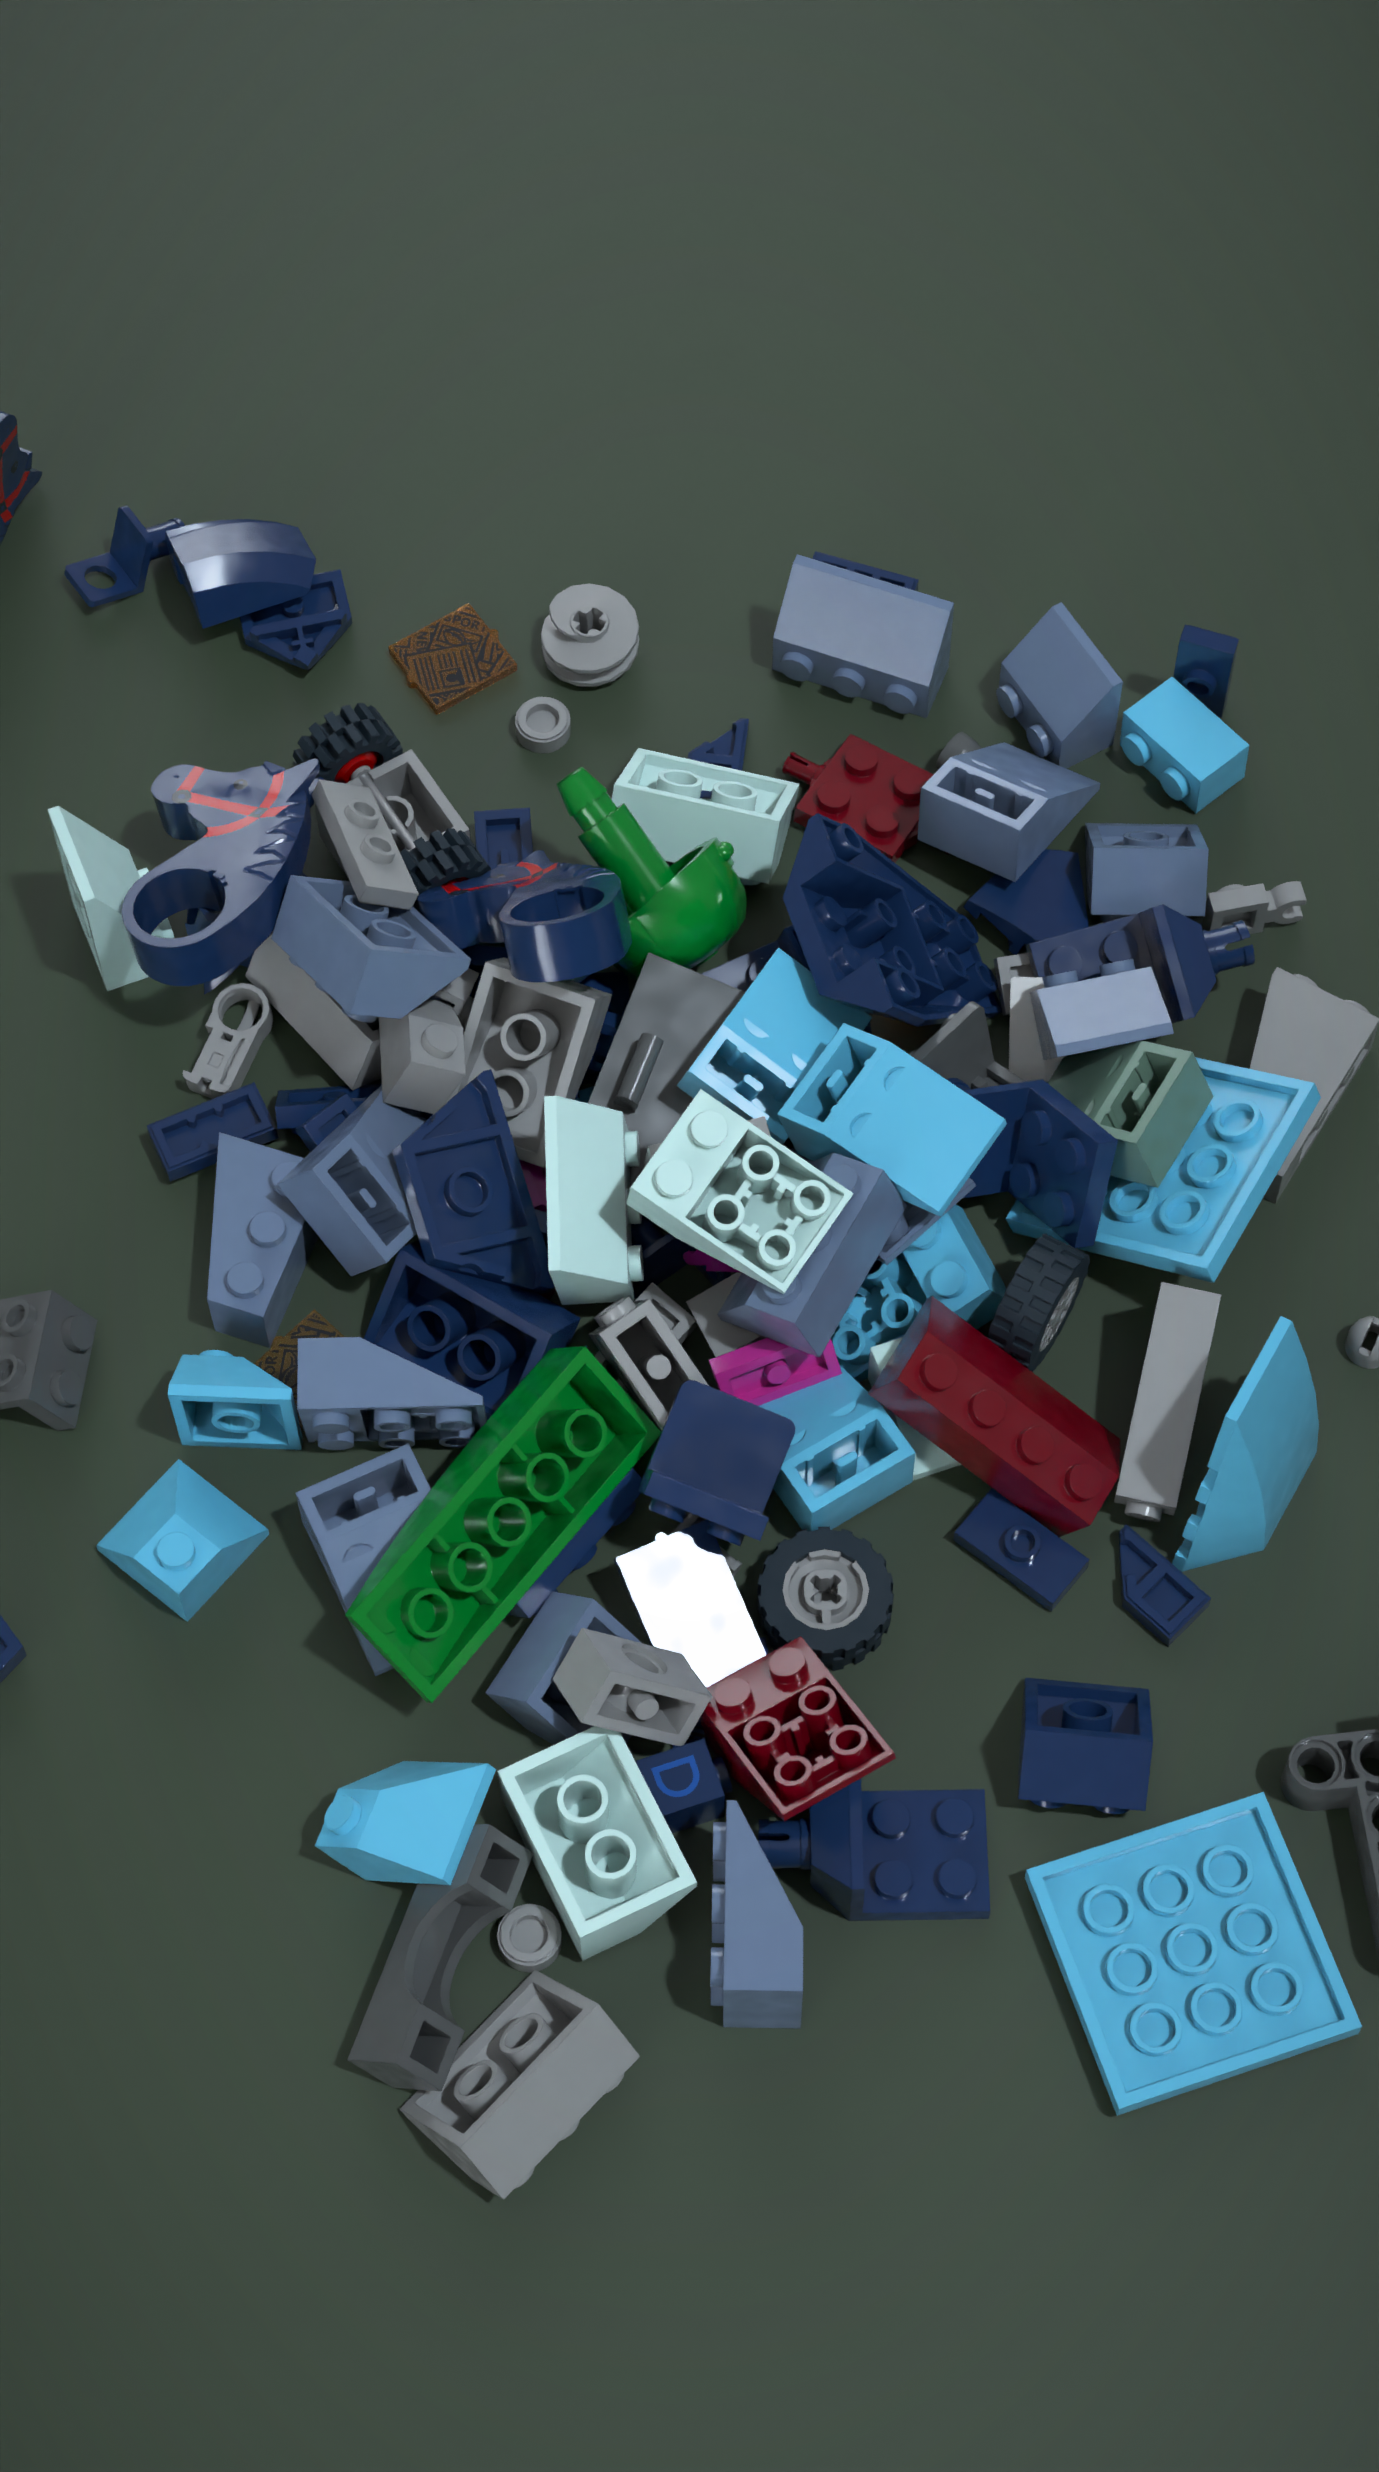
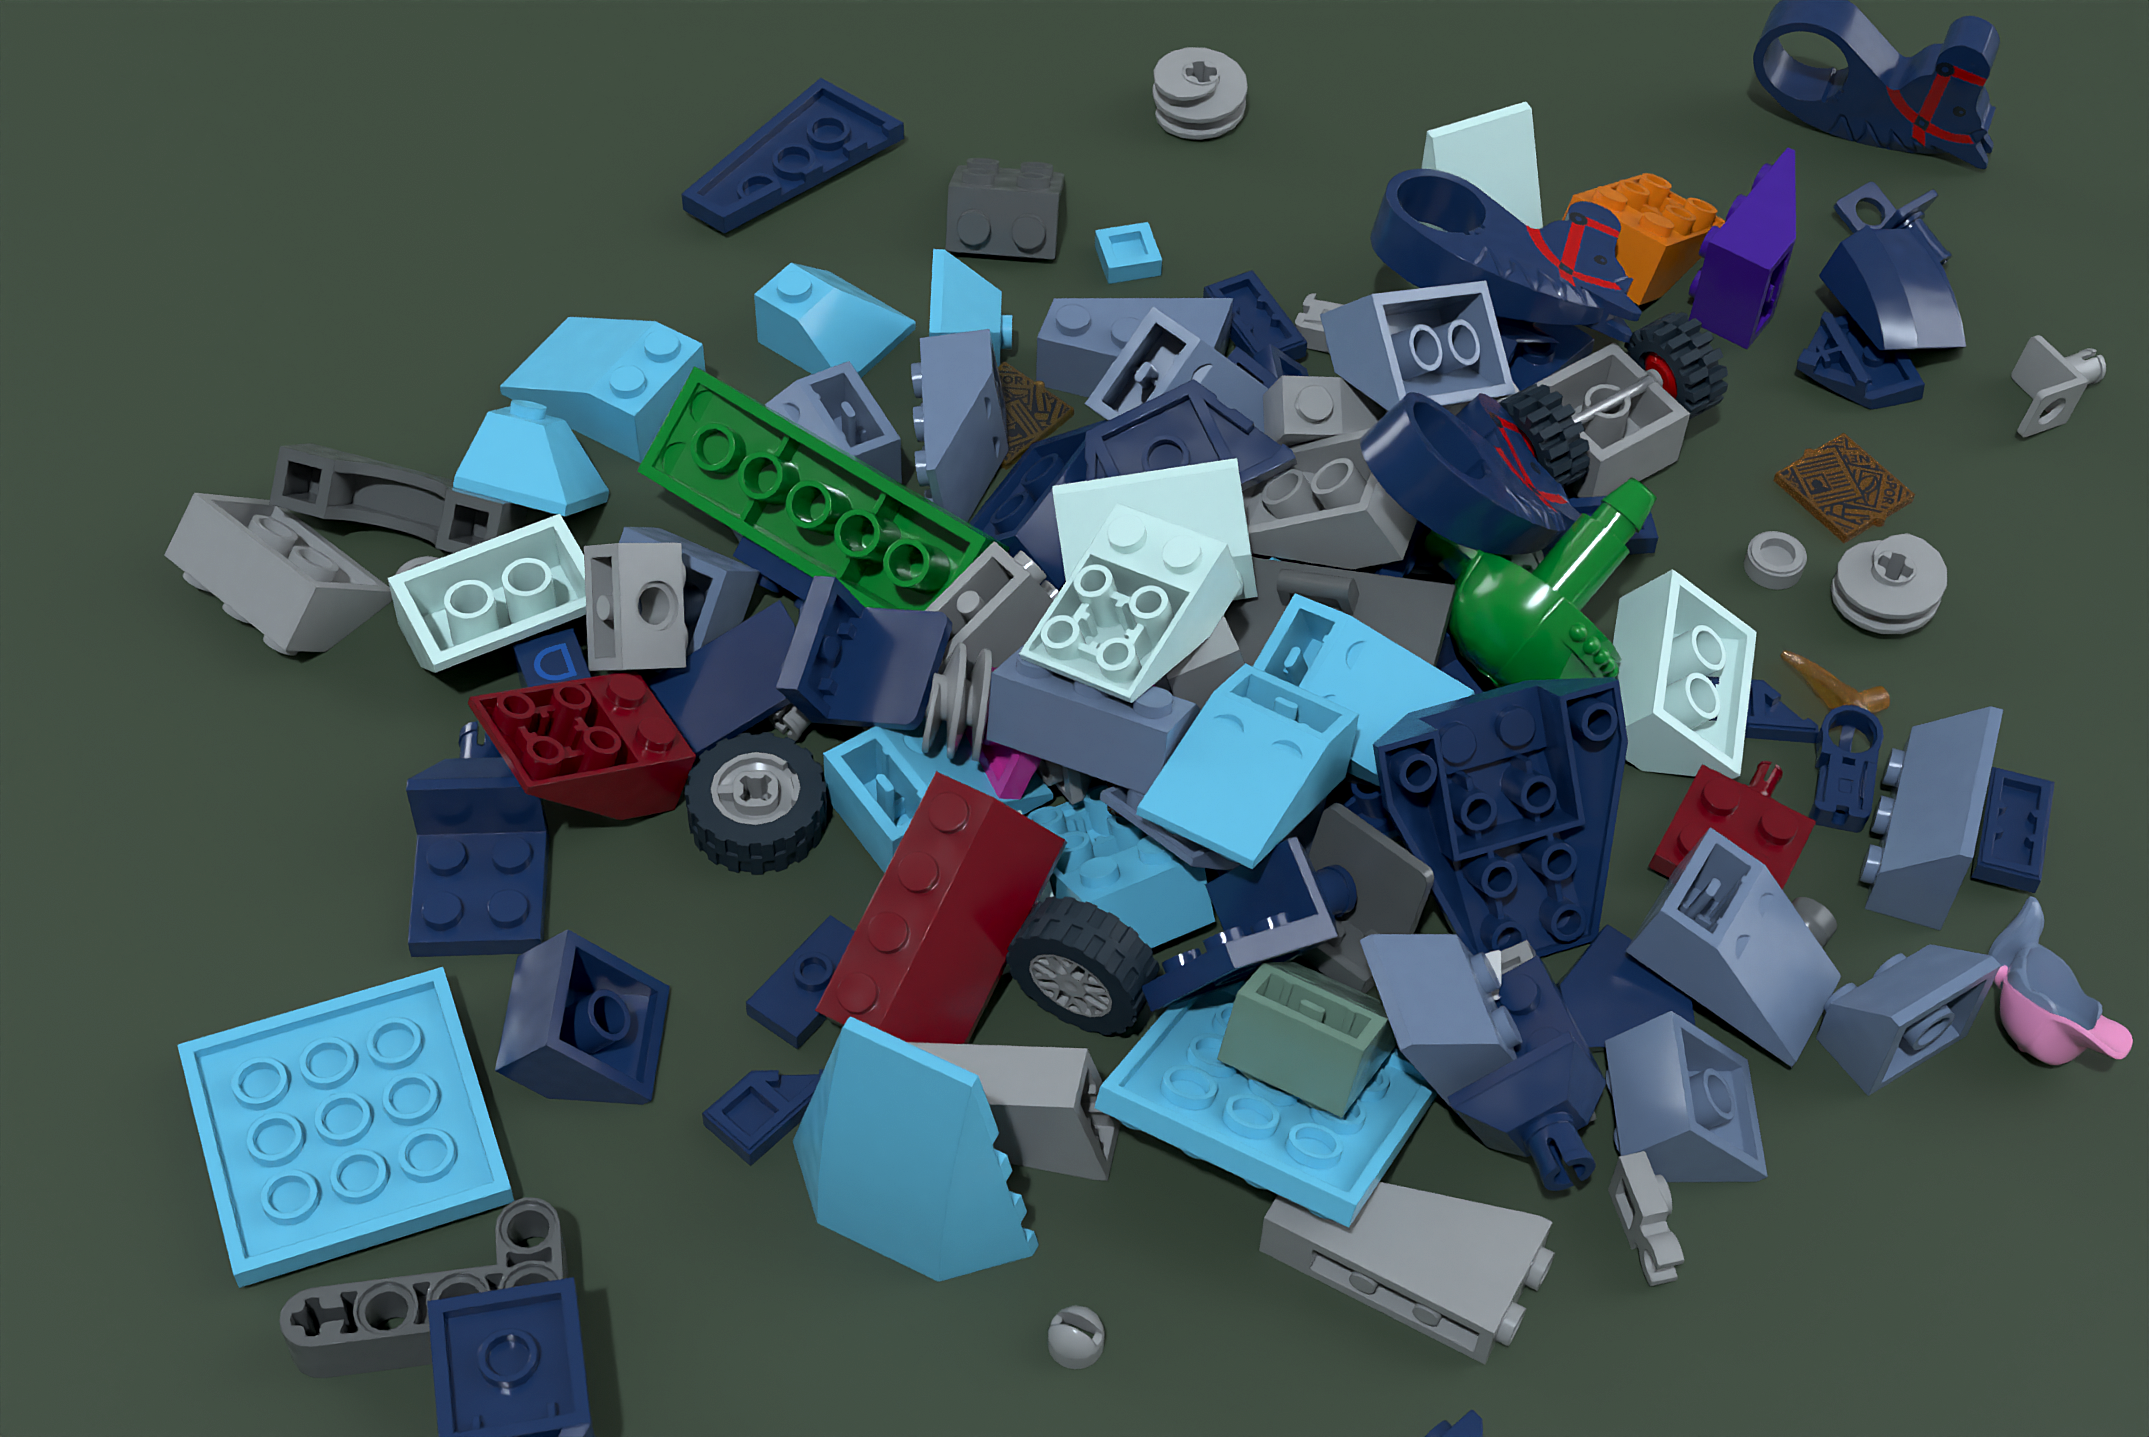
camera: 85 degrees right, 10 degrees down
light grey plate [312,779,419,910] -> none
sand blue slope [710,1800,803,2029] -> none
medium azure brick [1120,677,1249,813] -> none
dark blue plate [1173,625,1239,718] -> none
none -> medium azure slope [500,317,706,463]
none -> light grey piece [922,642,992,762]
none -> medium azure tile [1095,222,1162,284]
none -> orange slope [1562,173,1725,305]
none -> dark purple slope [1689,147,1796,349]
none -> clear orange bar [1780,650,1890,713]
none -> dark blue piece [1808,705,1884,833]
none -> hair [1988,896,2133,1065]
none -> light grey bracket [2011,335,2106,438]

